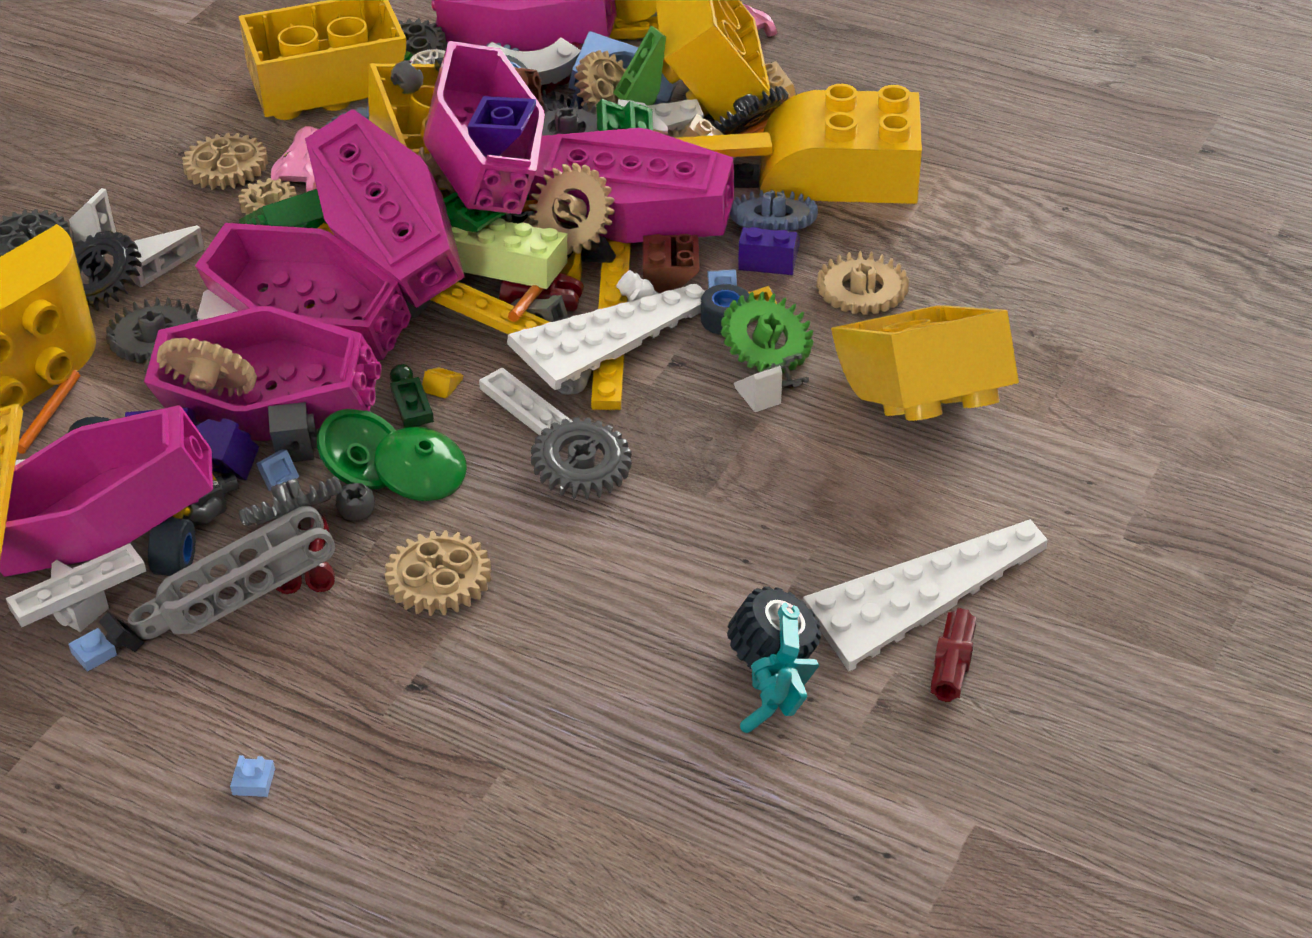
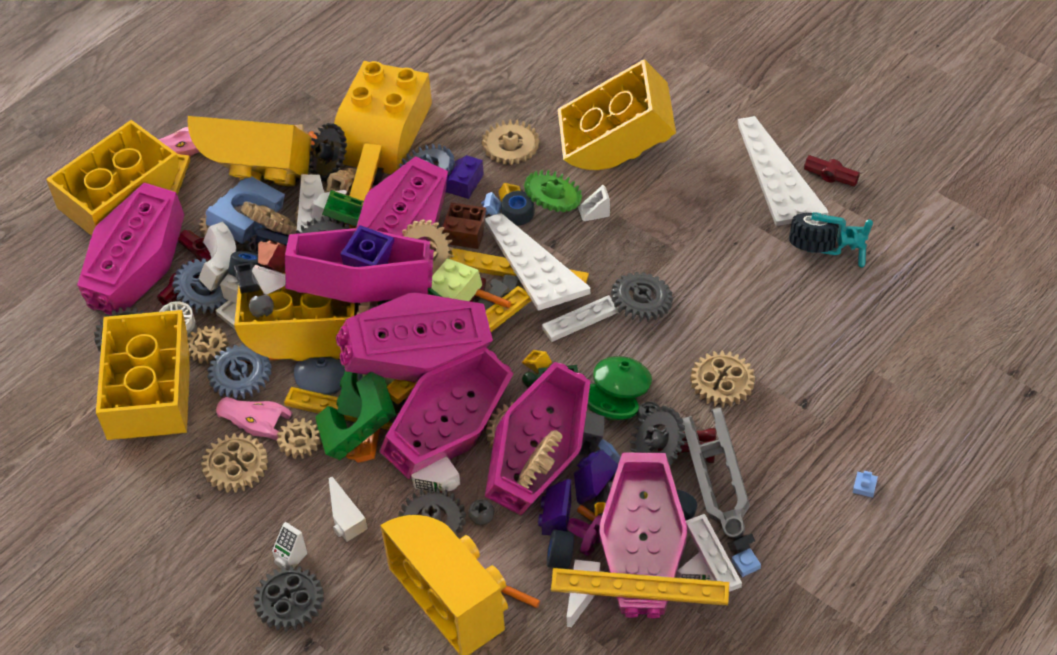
camera: 75 degrees left, 10 degrees up
black gear [74,231,142,311] -> none
bright green slope [613,26,666,106] -> none
white animal [616,270,658,301] -> none
dark grey piece [767,353,809,387] -> none

